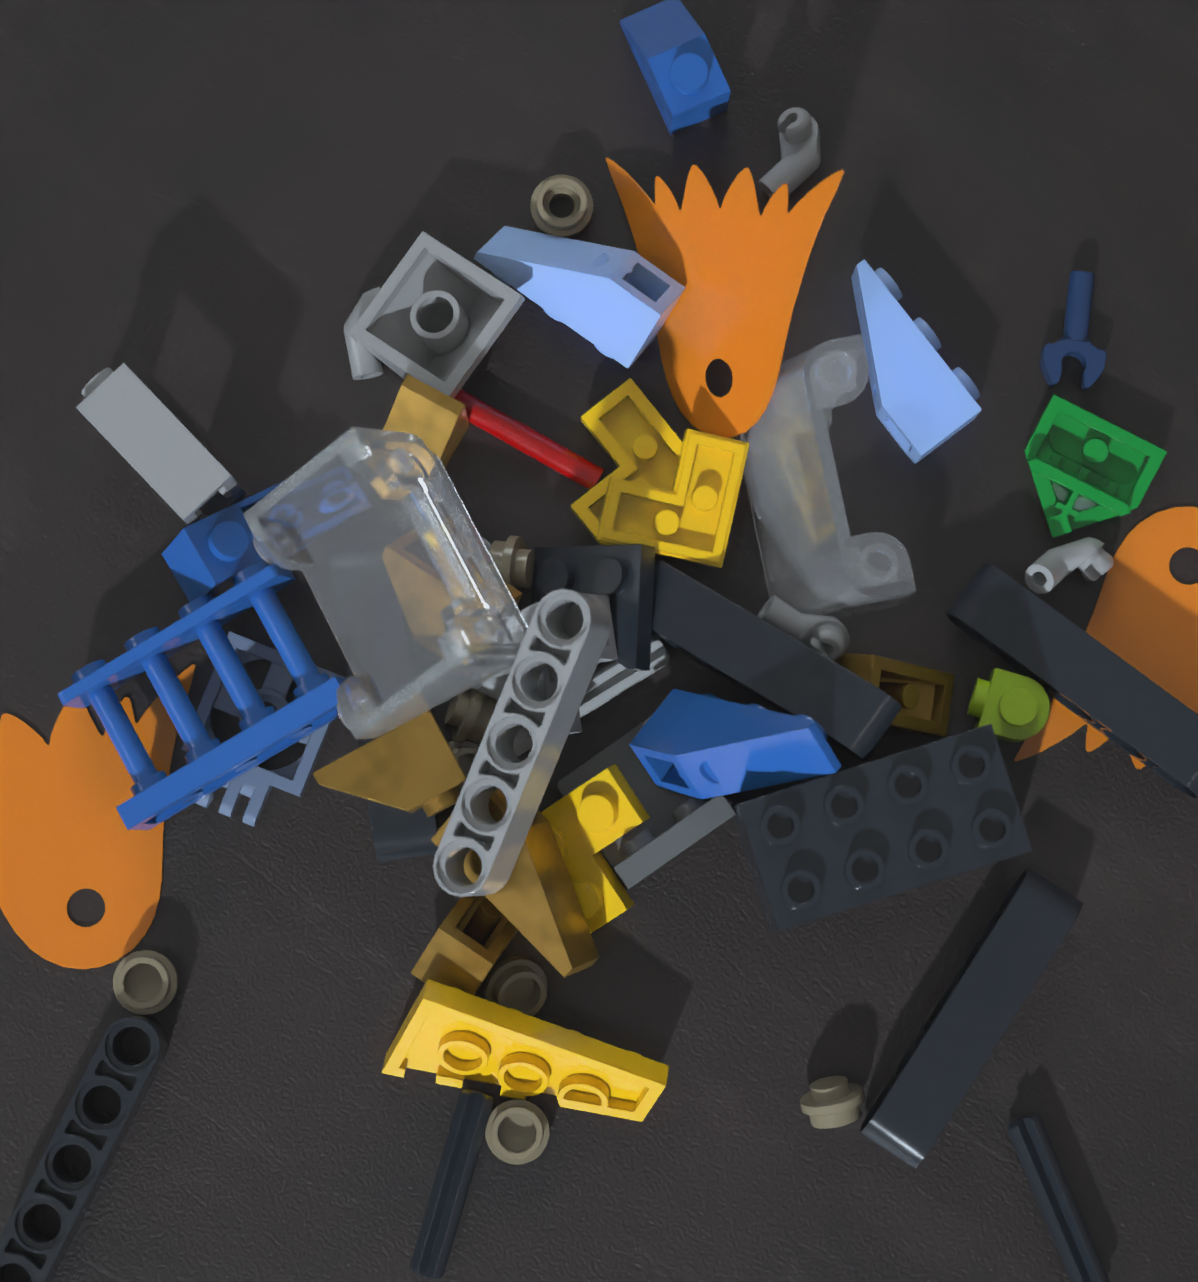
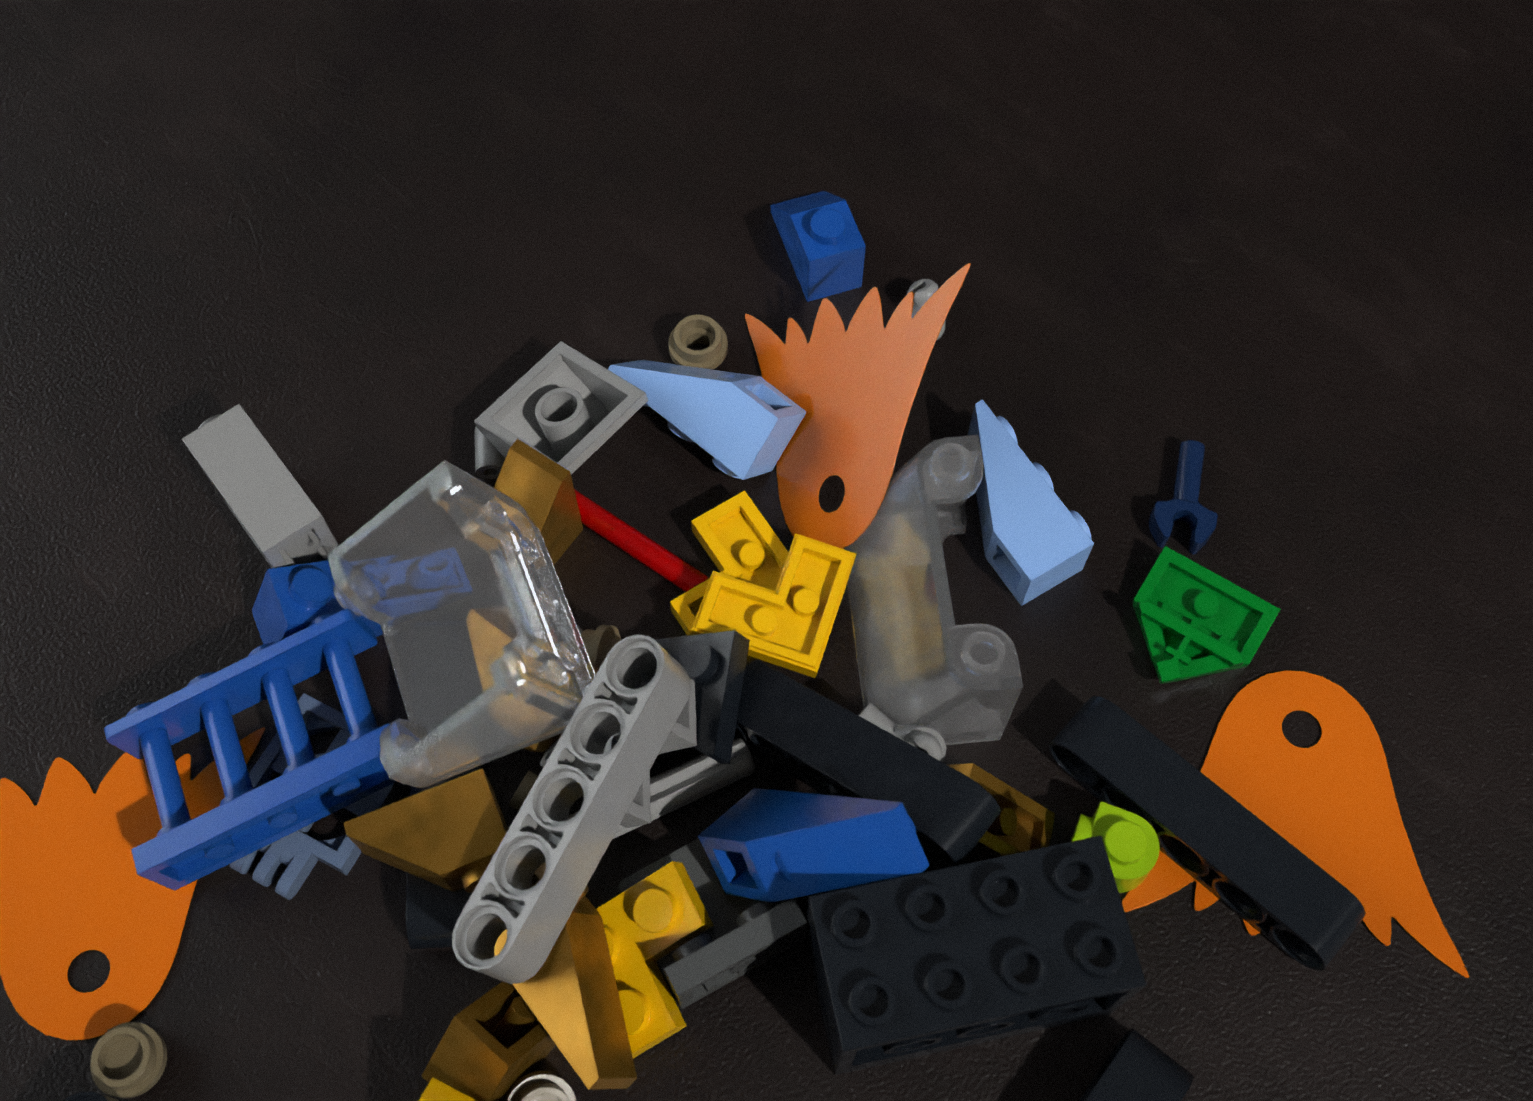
camera: 10 degrees right, 20 degrees down
light grey arm [1024,537,1114,594] -> none

